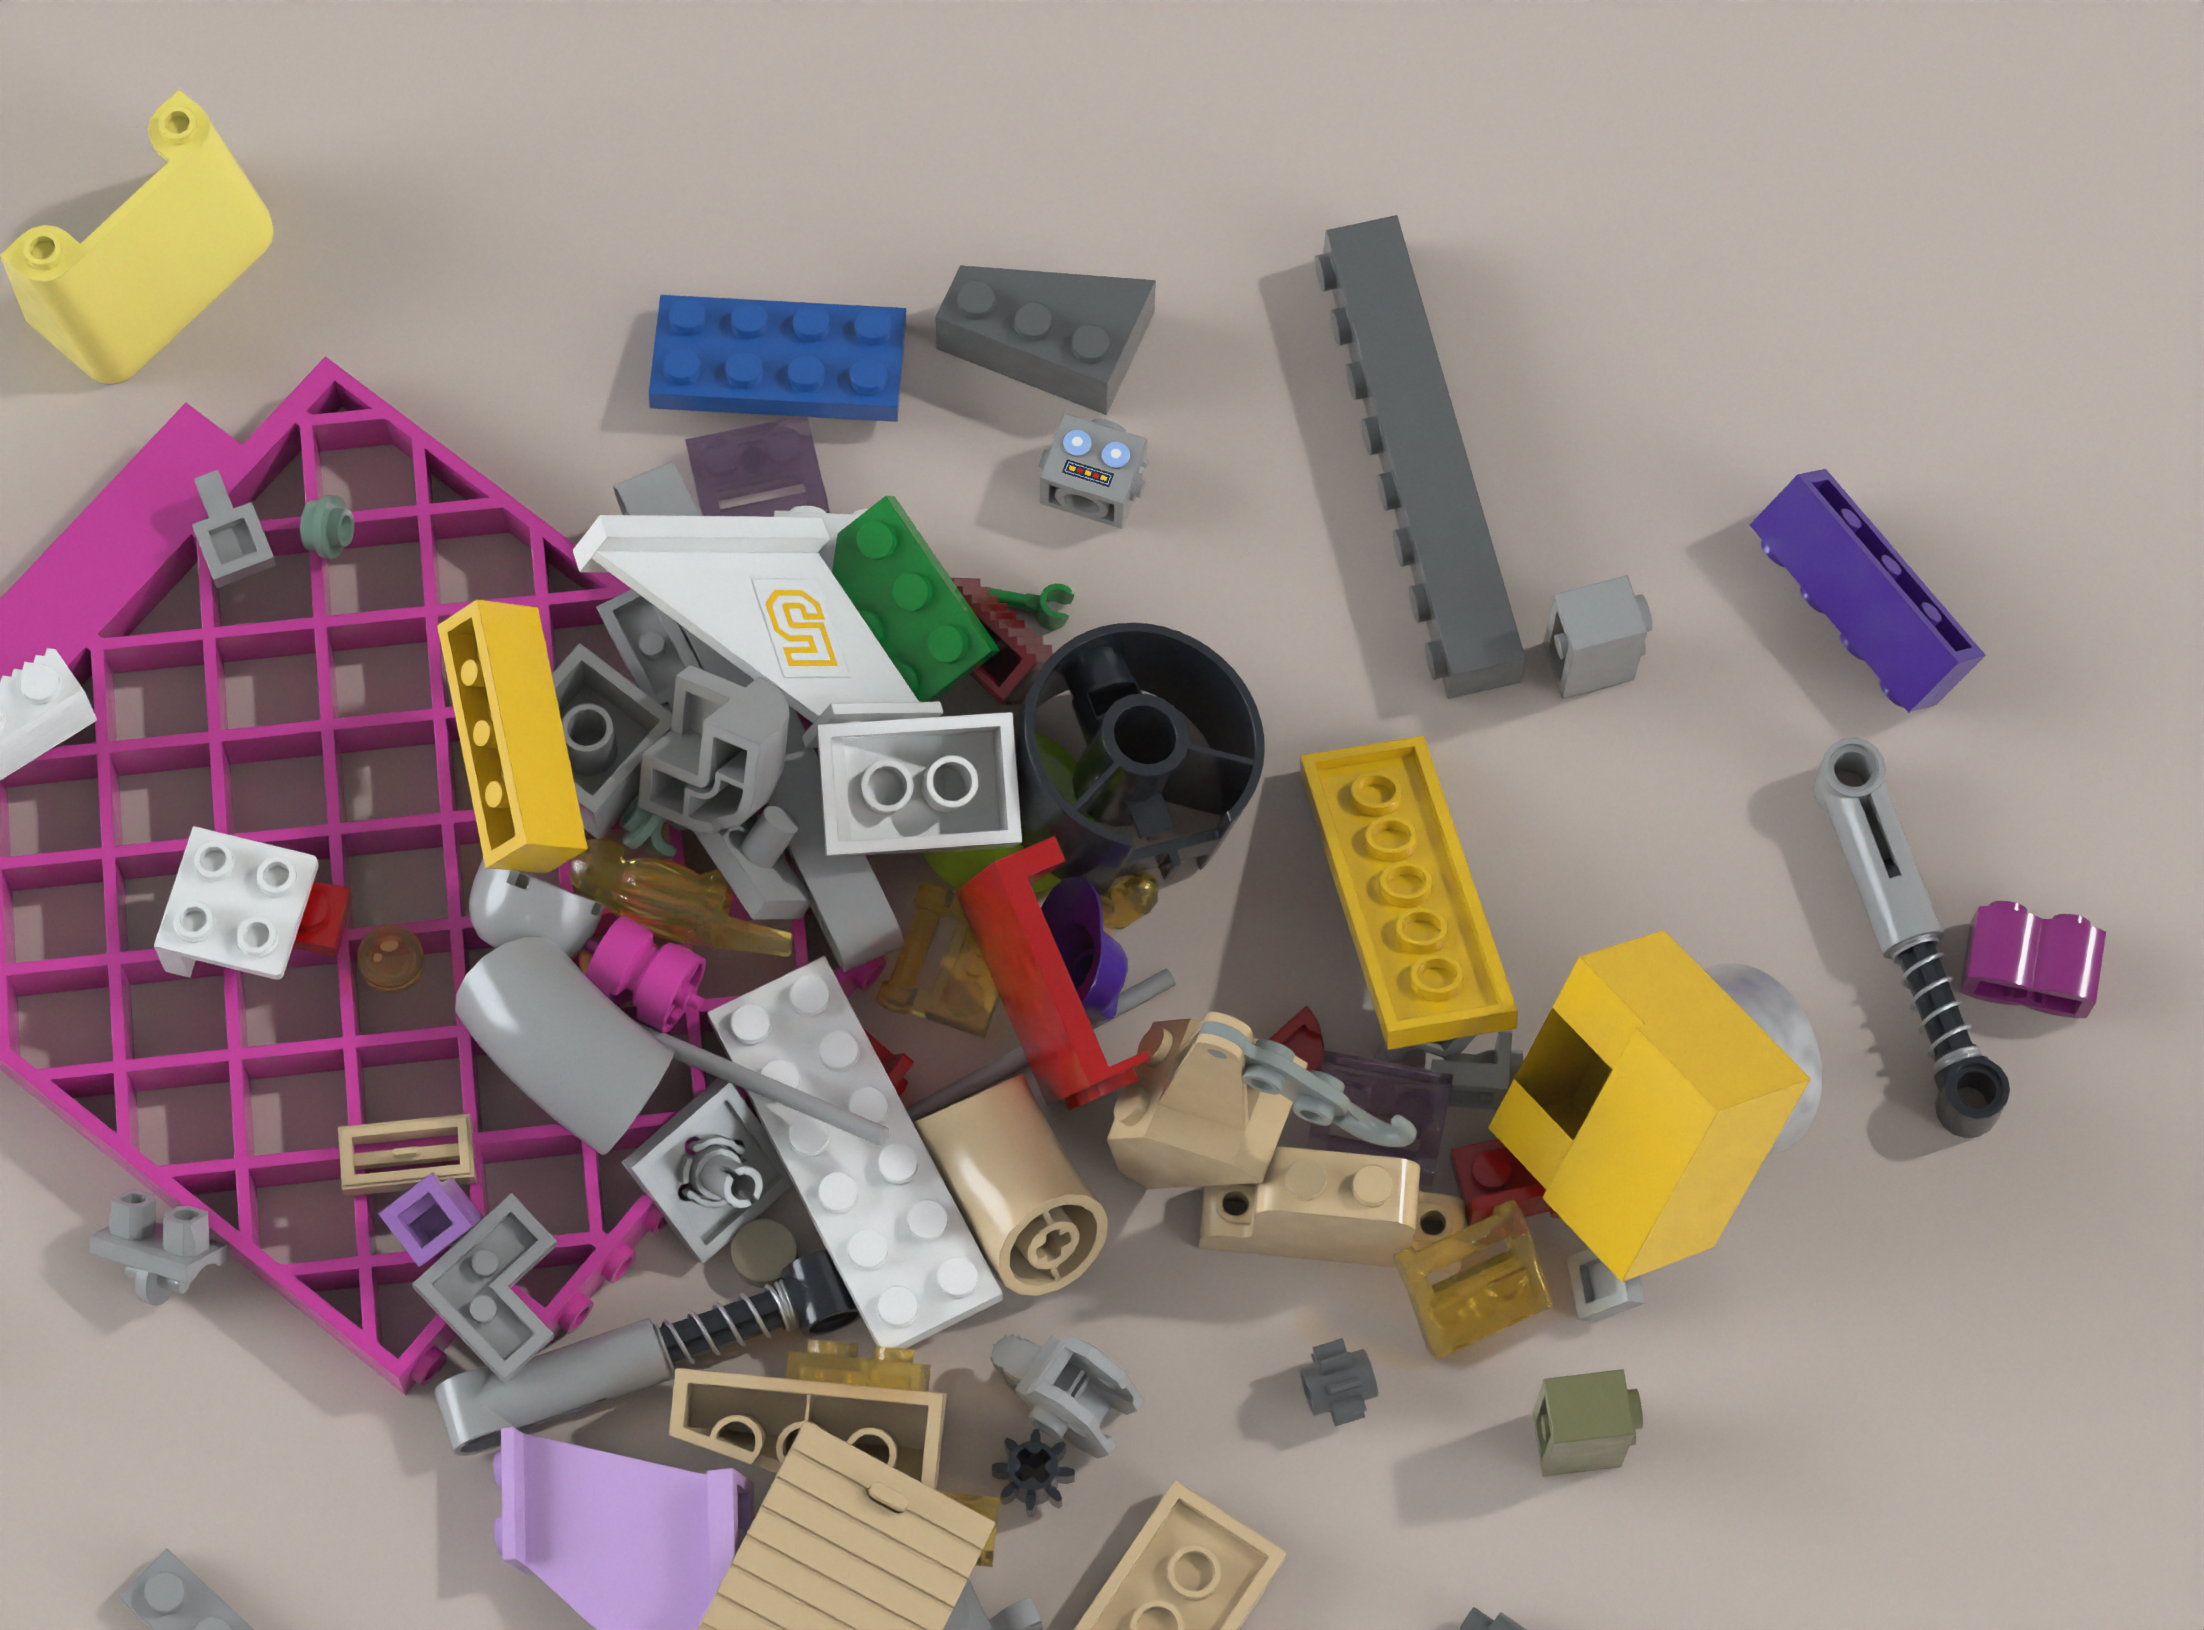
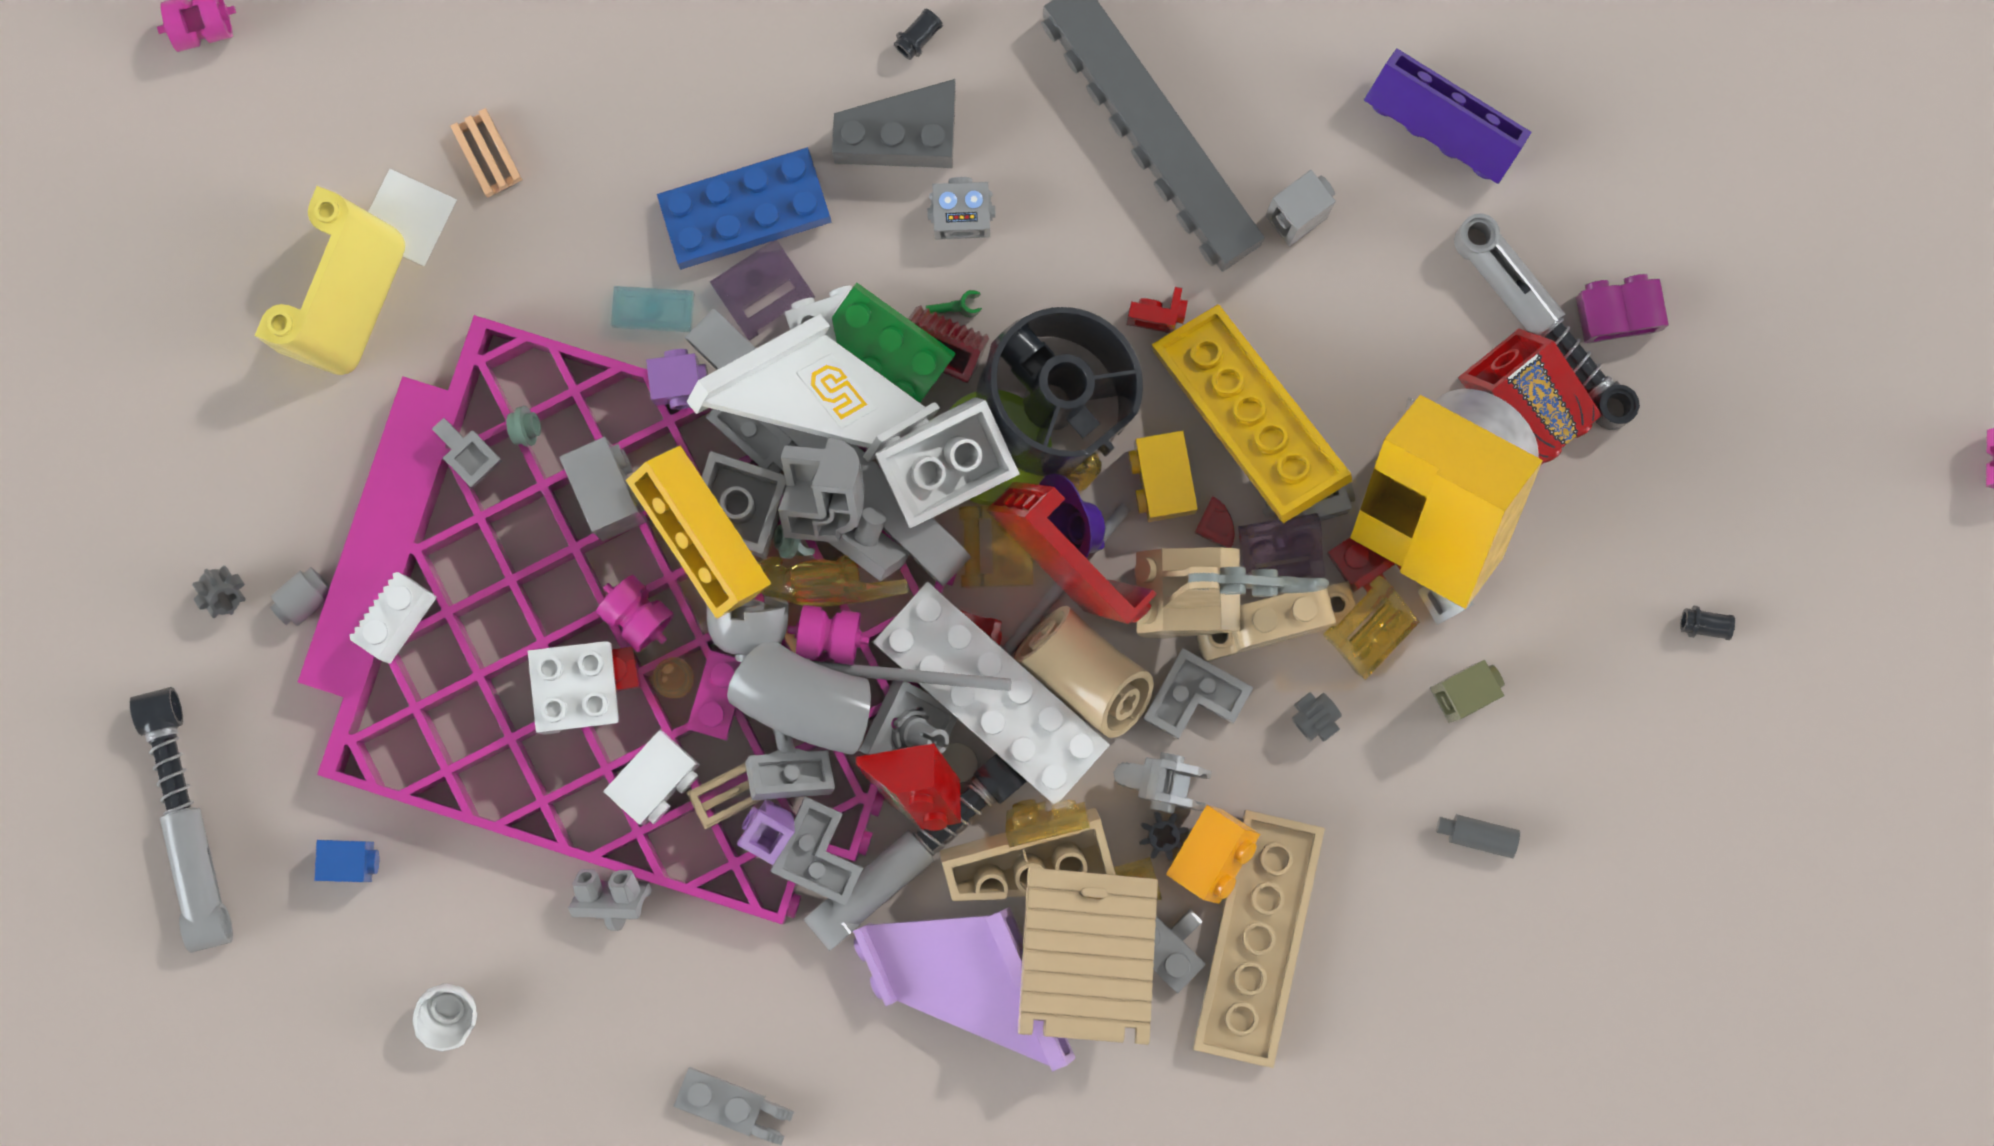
camera: 20 degrees left, 15 degrees up
none -> white sticker [368,169,457,266]
none -> light nougat tile [450,108,523,198]
none -> light grey brick [559,437,647,541]
none -> dark pink wheel [596,574,675,652]
none -> white brick [603,730,700,825]
none -> clear light blue plate [611,286,695,332]
none -> medium lavender brick [646,349,708,409]
none -> dark pink plate [686,650,741,741]
none -> light grey plate [745,729,835,800]
none -> red slope [856,743,961,831]
none -> black pin [894,8,943,60]
none -> red bracket [1126,287,1188,333]
none -> yellow brick [1128,431,1198,522]
none -> light grey plate [1143,648,1254,739]
none -> light orange brick [1166,805,1261,904]
none -> red slope [1458,328,1602,465]
none -> black pin [1680,606,1735,641]

